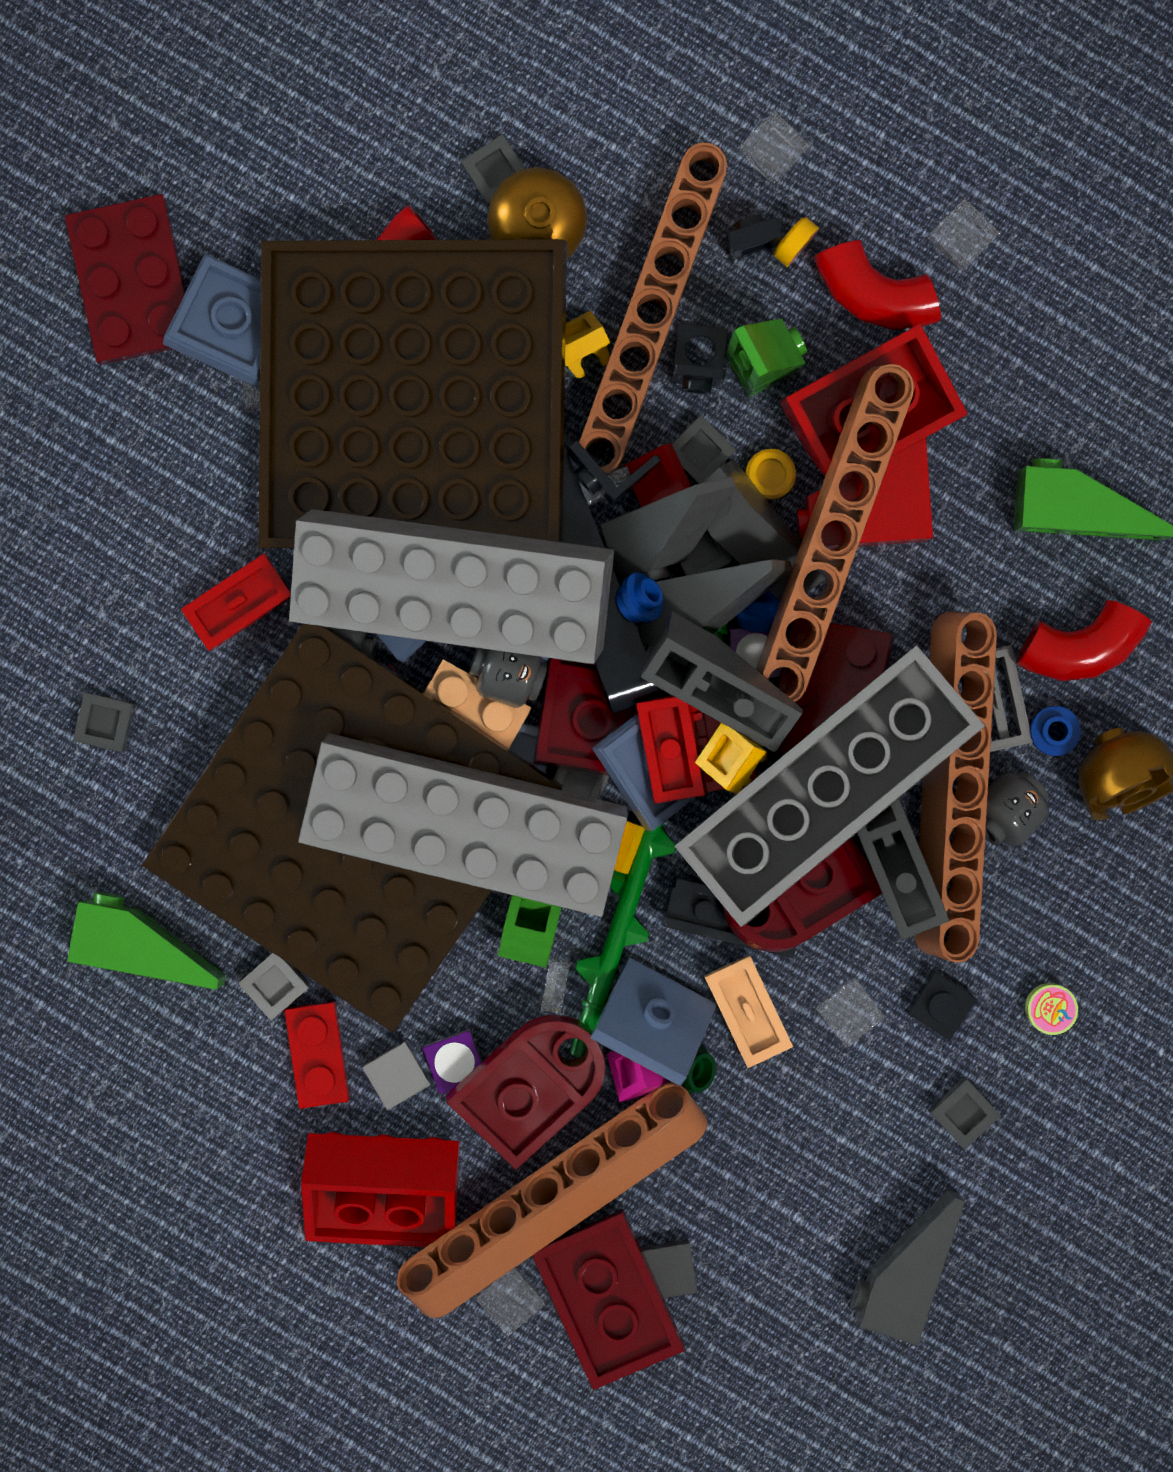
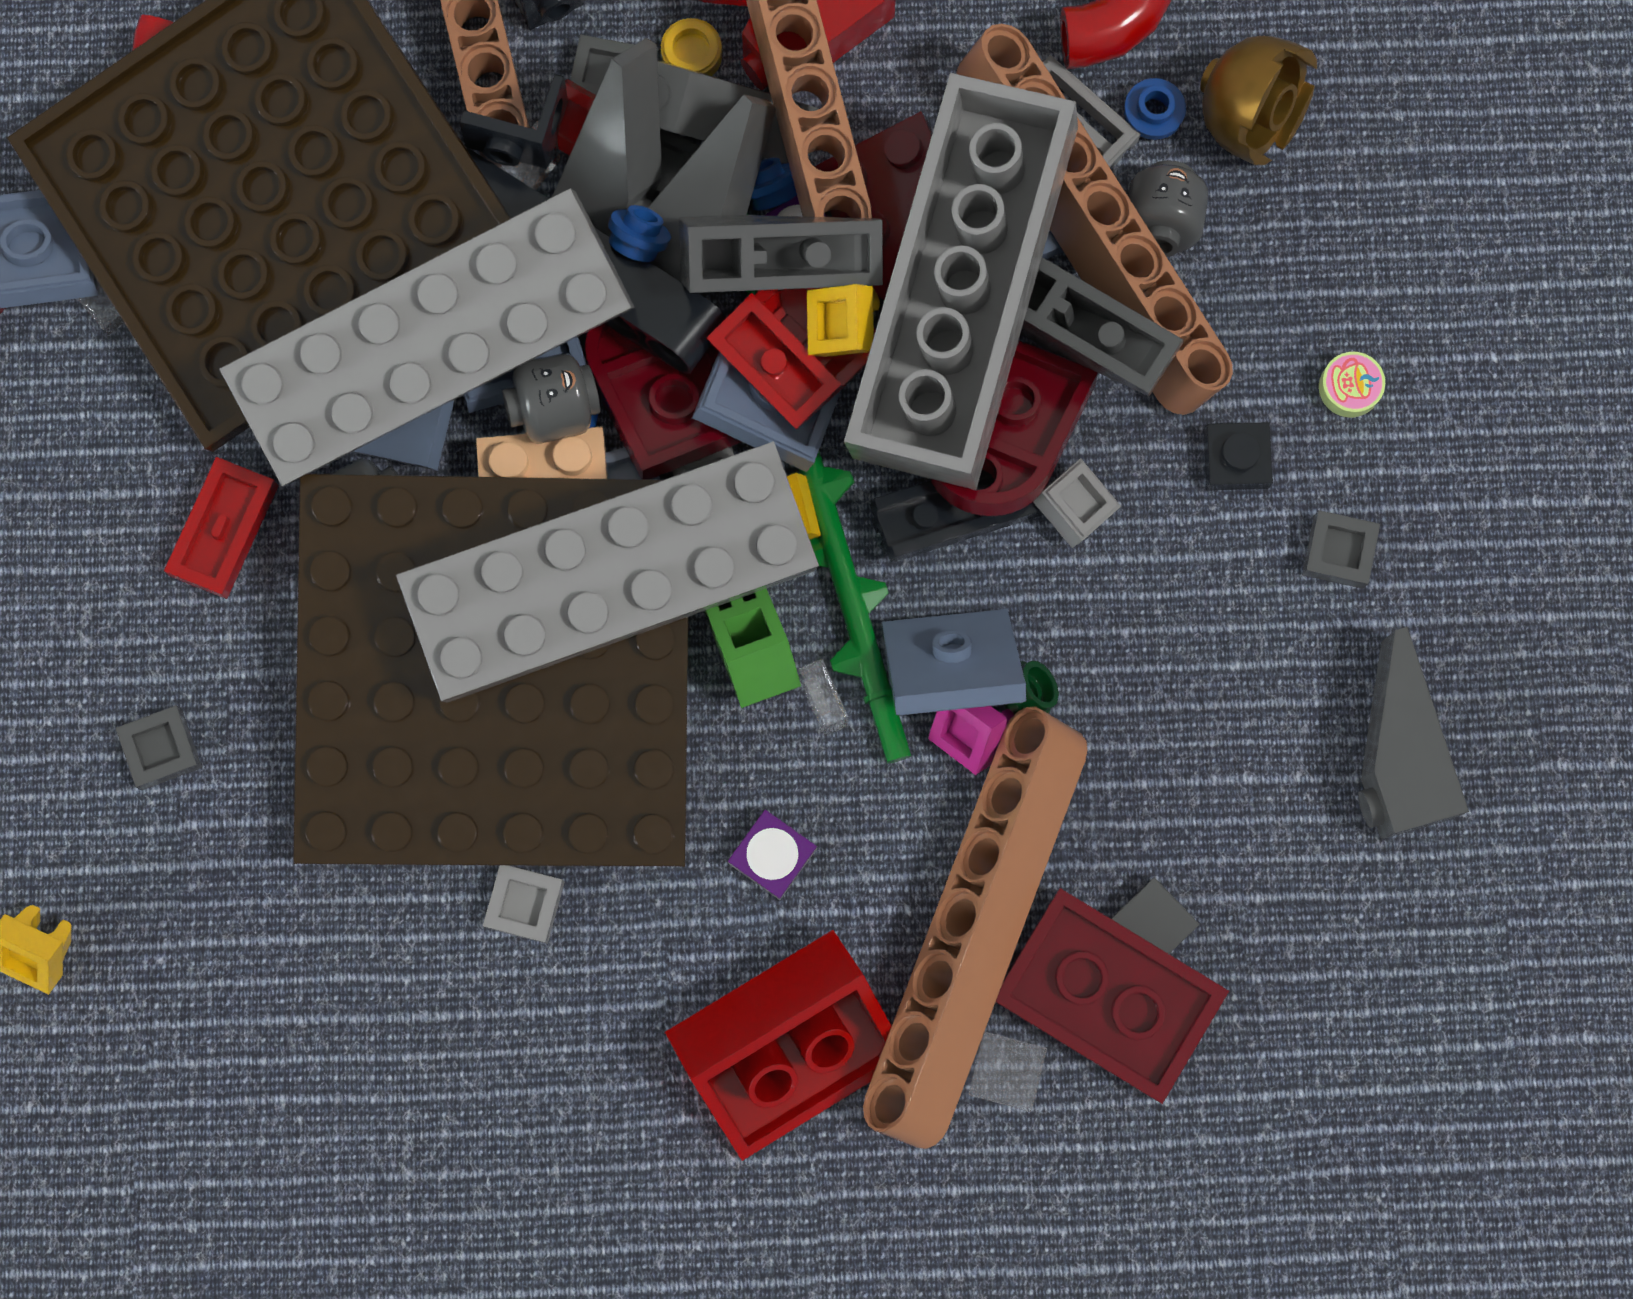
camera: 35 degrees left, 10 degrees down
bright green slope [67,892,226,990] -> none
red plate [284,1000,350,1109] -> none
light grey tile [362,1040,432,1111] -> none
dark red plate [446,1015,605,1170] -> none
yellow tile [565,310,610,378] -> none
light nougat plate [704,954,793,1068] -> none
clear tile [814,976,886,1048] -> none
none -> light grey tile [1033,458,1121,548]

